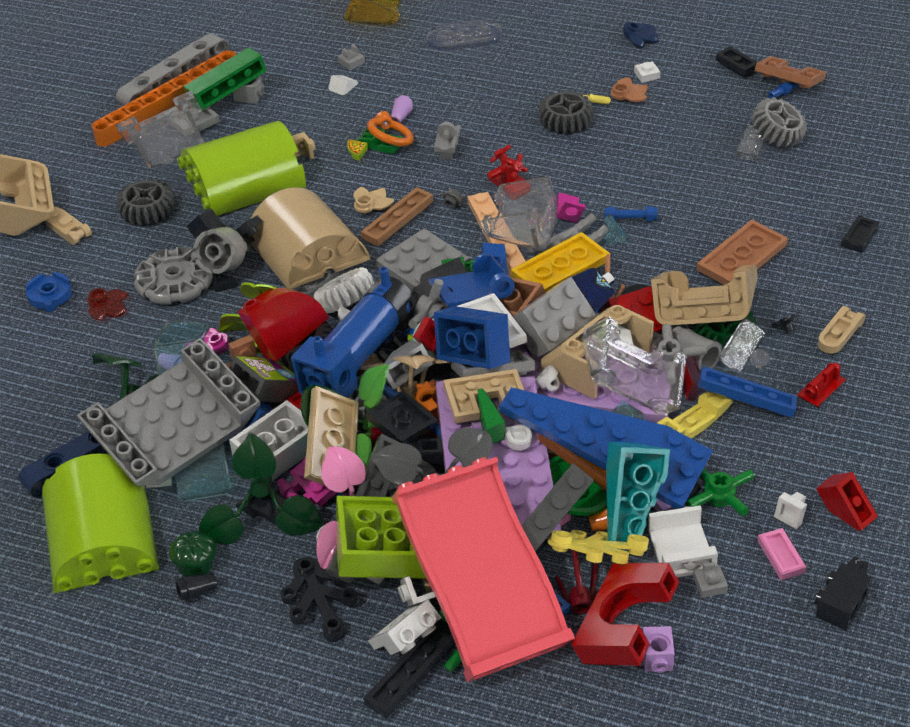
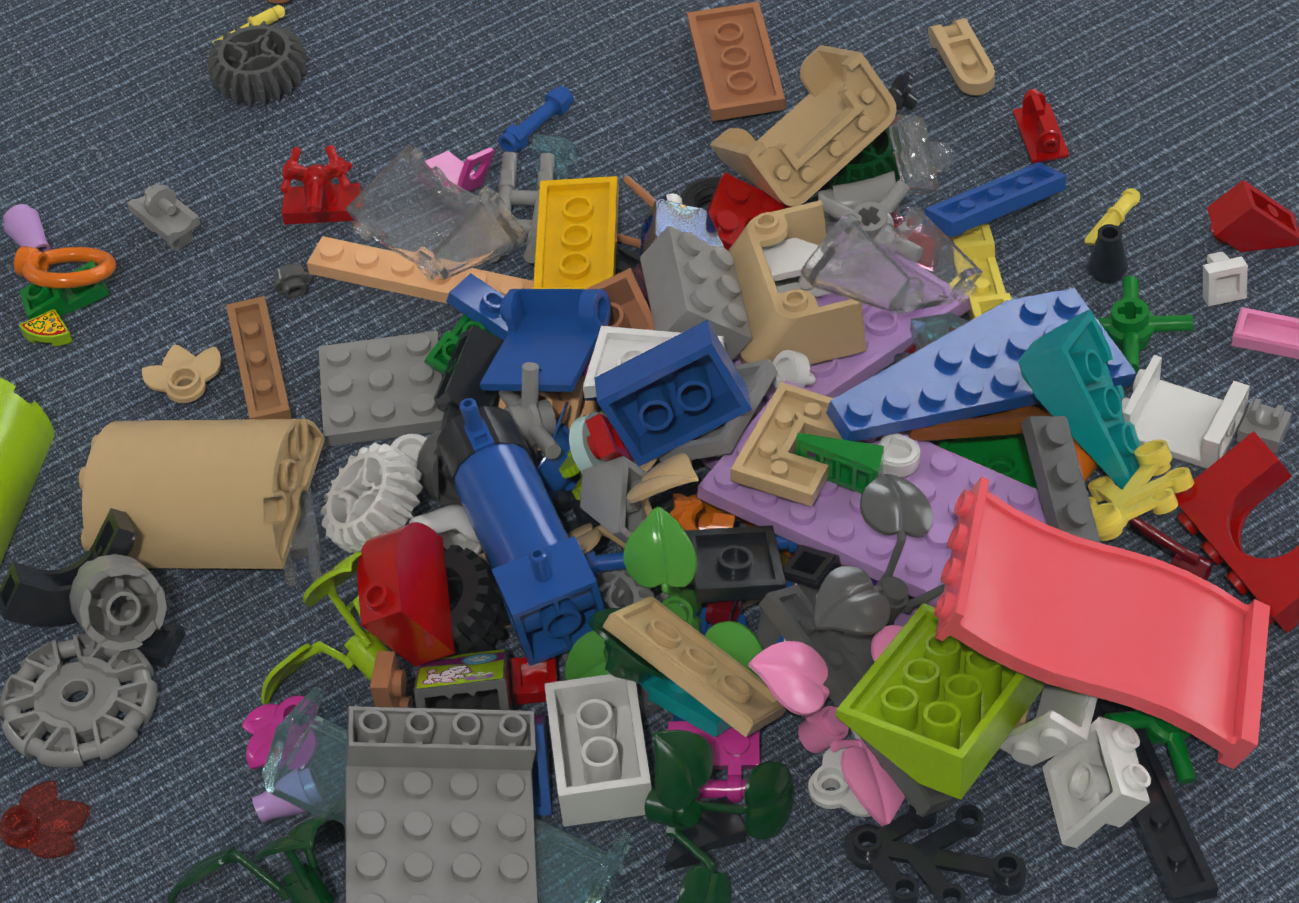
camera: 50 degrees left, 5 degrees up
none -> light yellow piece [1085,188,1140,246]
none -> black cone [1087,224,1128,284]

